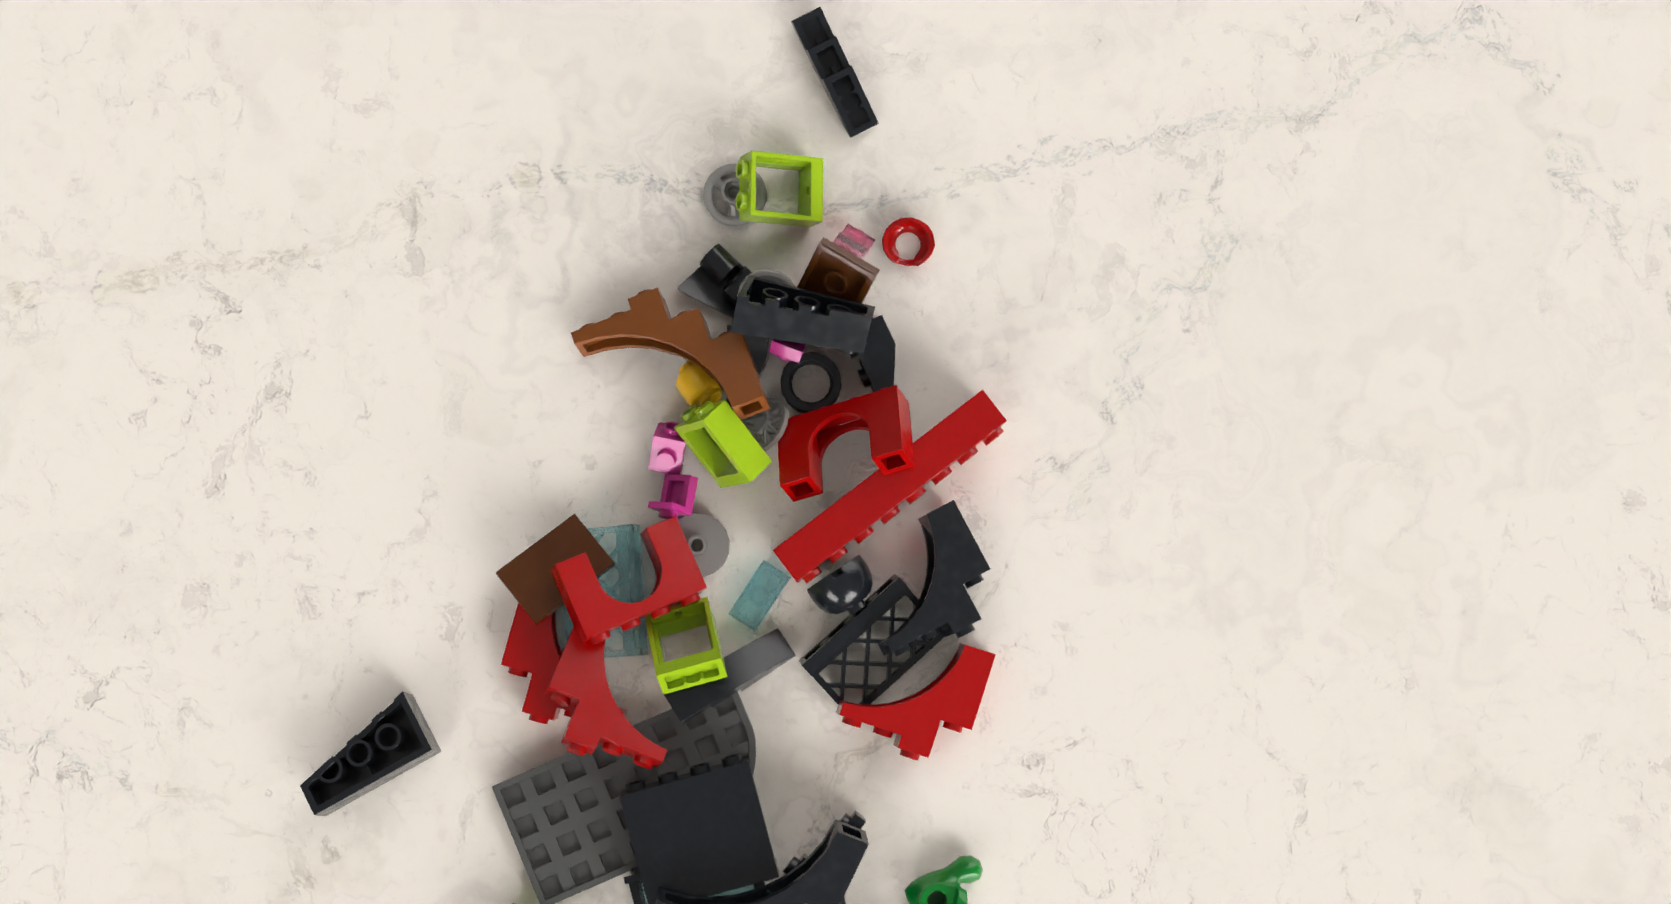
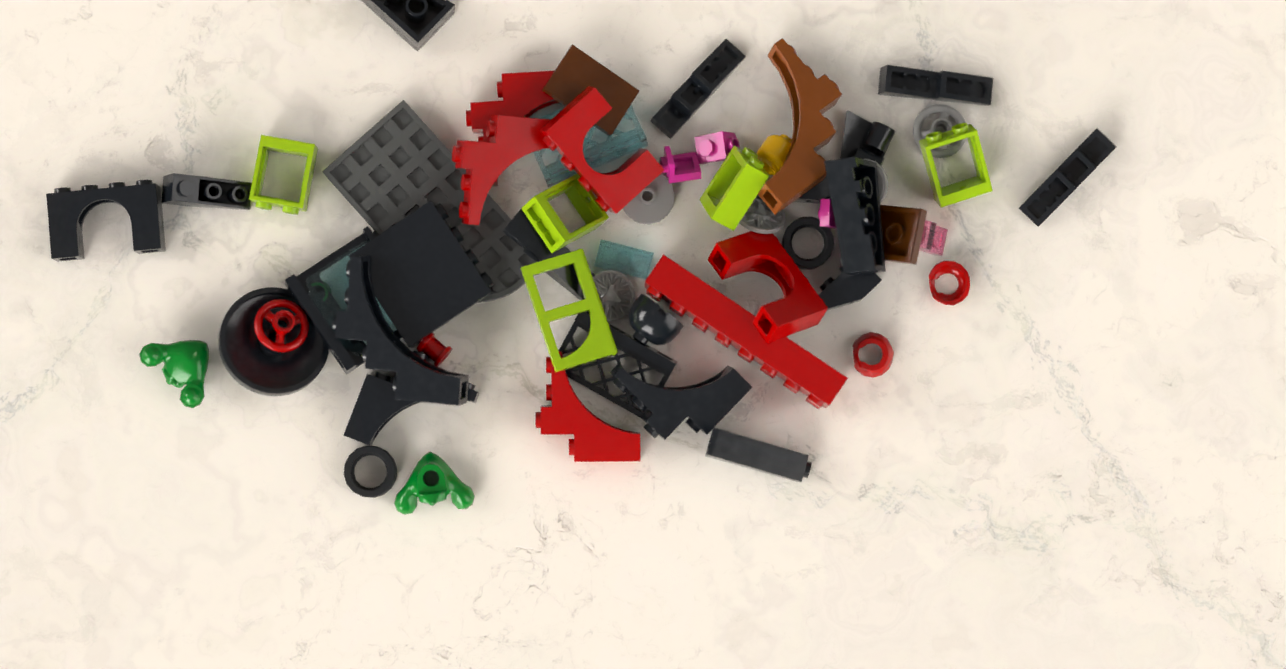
camera: 70 degrees right, 0 degrees up
none -> red bush [416,333,452,366]
none -> lime window [520,249,618,373]
none -> light grey wheel [593,270,635,321]
none -> black slope [651,39,746,139]
none -> black slope [705,428,812,482]
none -> red piece [852,332,894,378]
none -> black slope [878,65,993,106]

